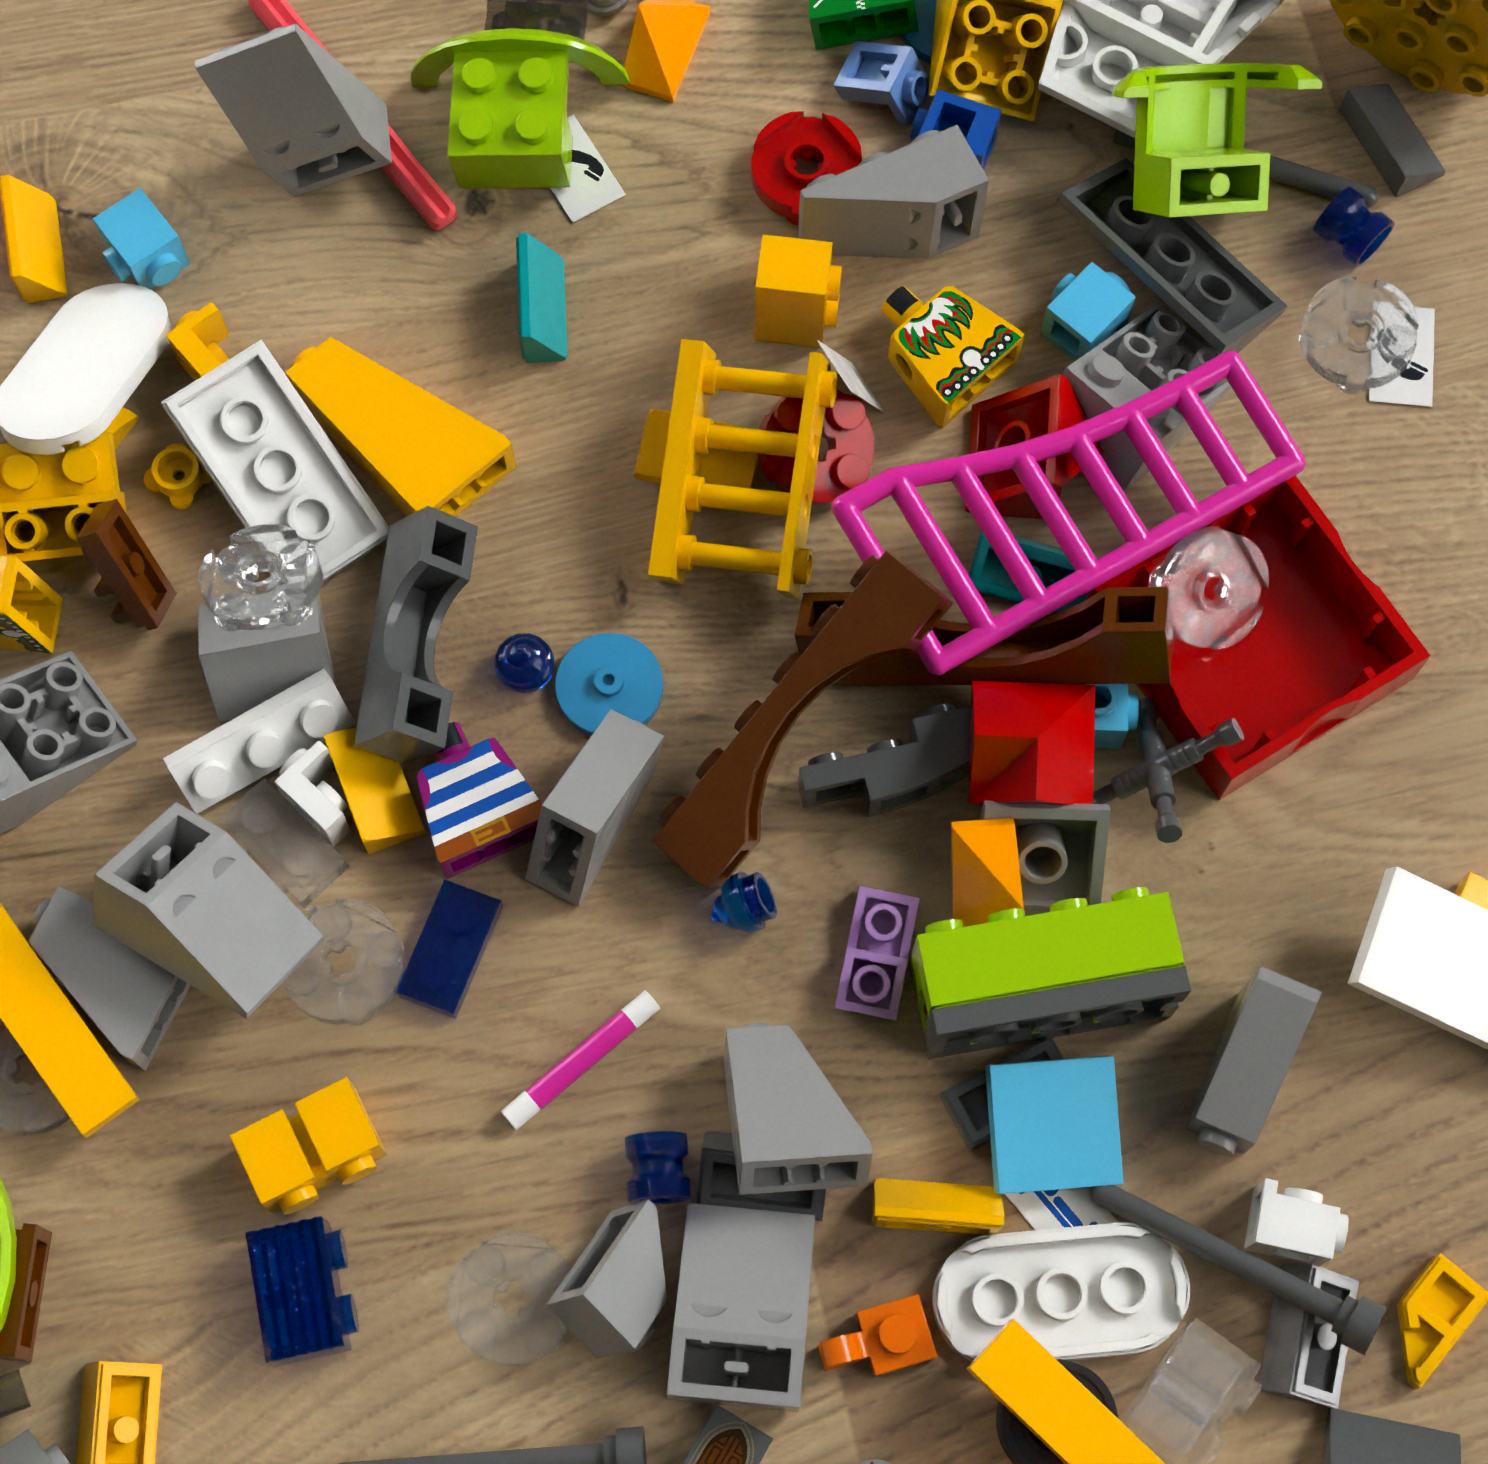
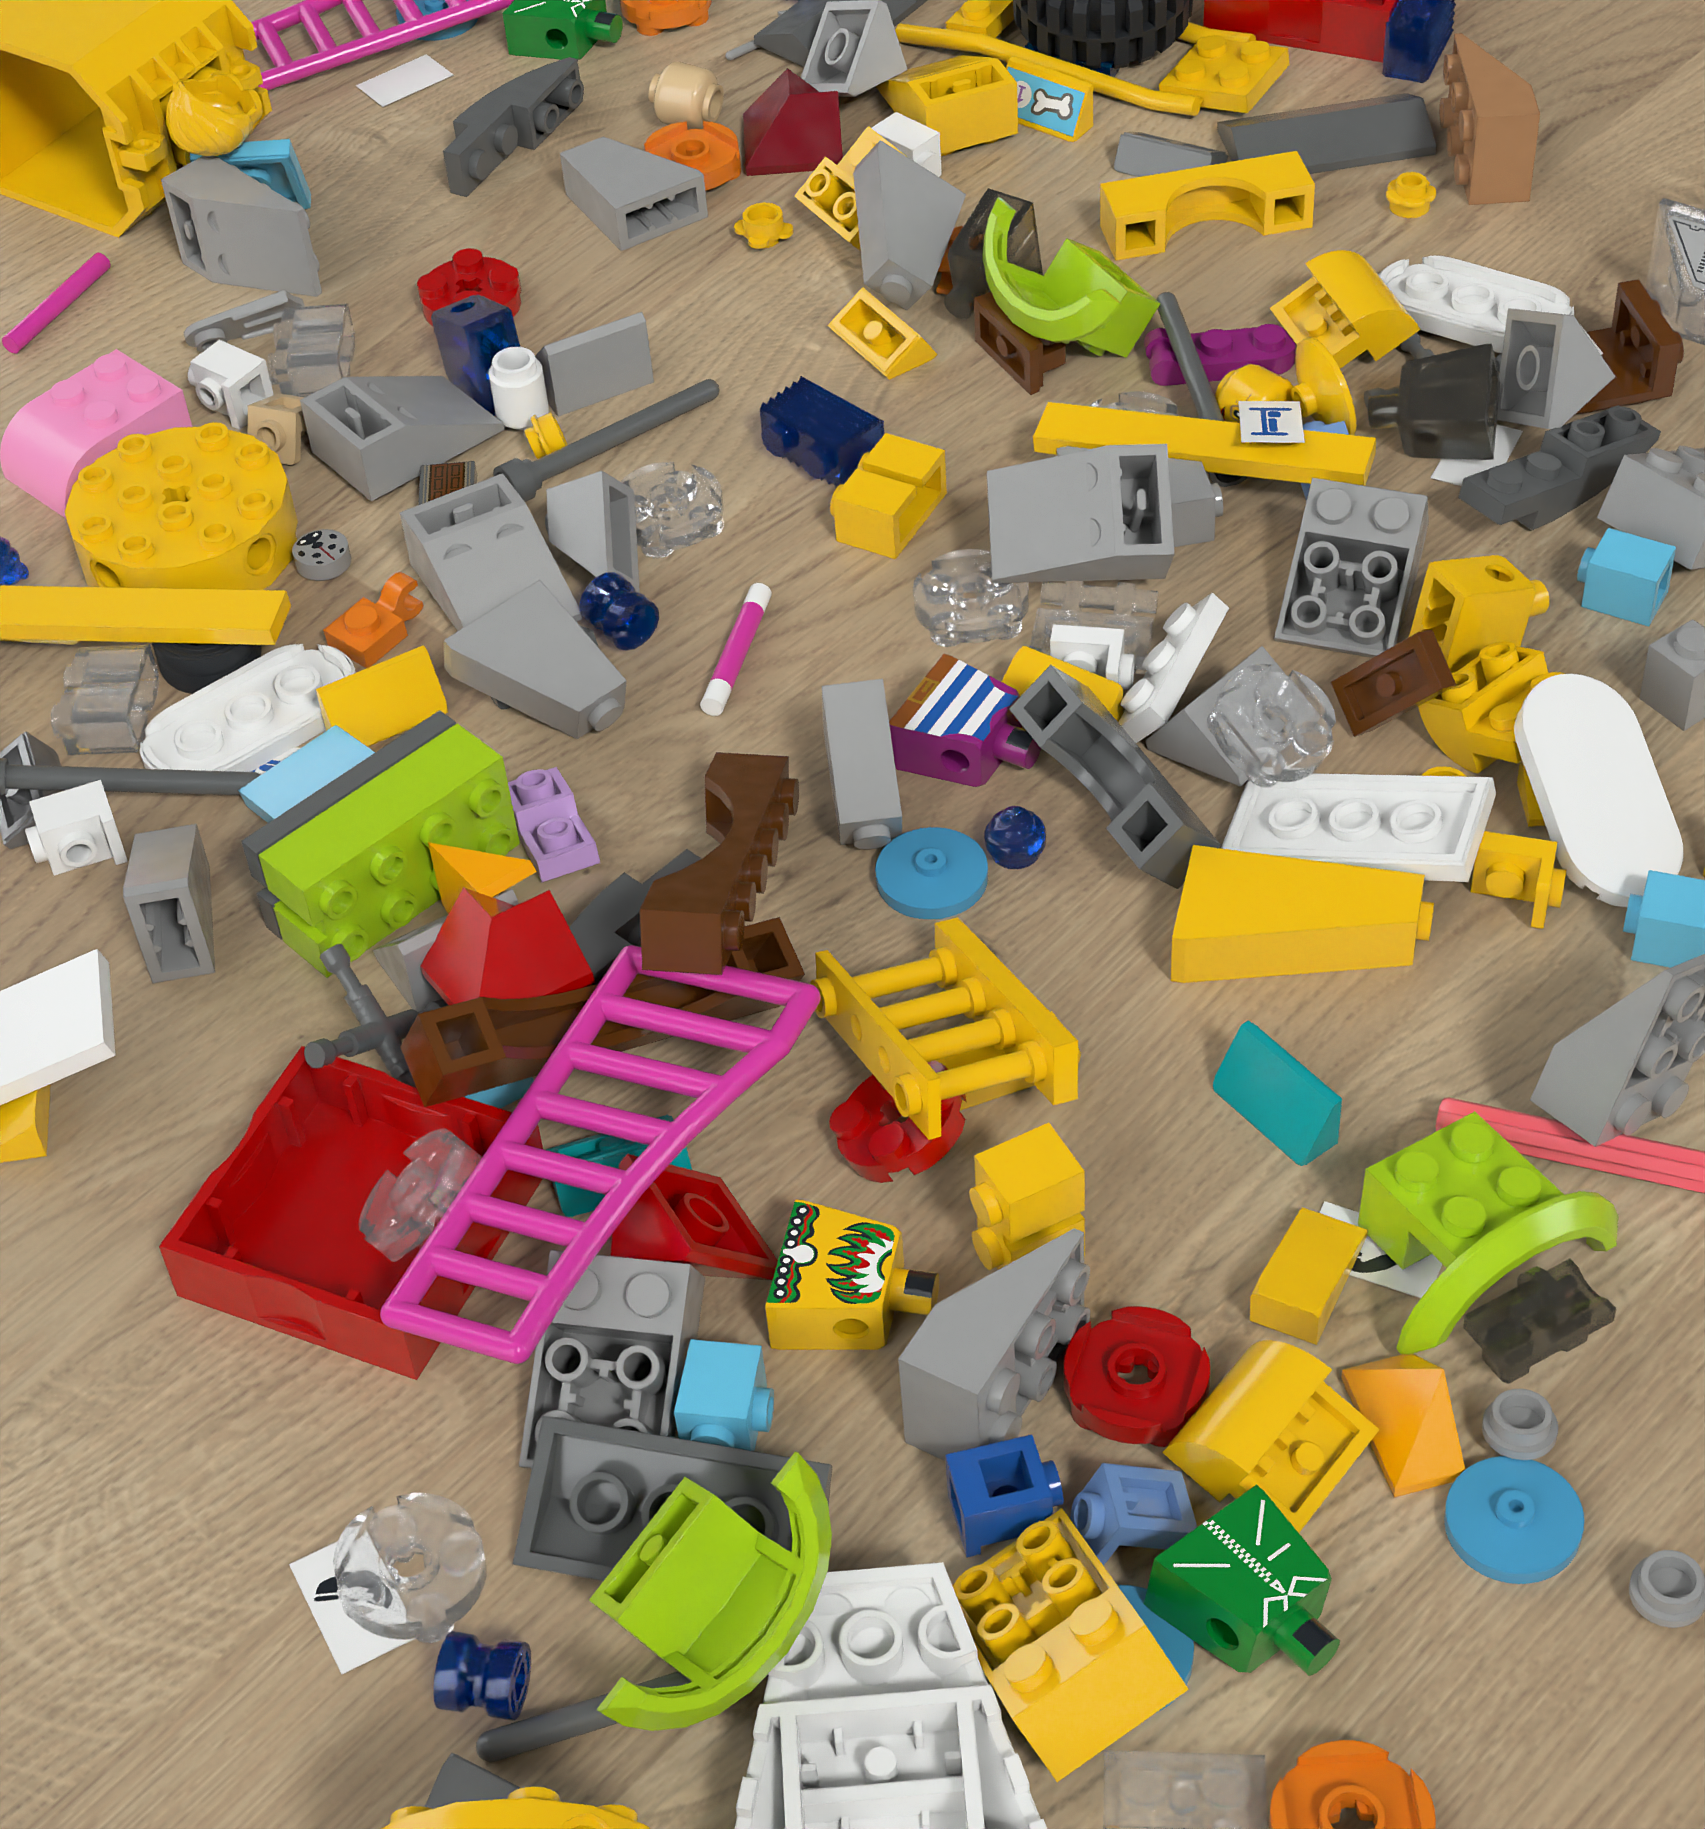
camera: 150 degrees right, 25 degrees down
clear blue plate [396,879,503,1019] -> none
clear blue plate [710,871,777,933] -> none
white sticker [817,340,885,413] -> none
none -> yellow brick [1162,1340,1380,1533]
none -> yellow slope [1250,1207,1368,1345]

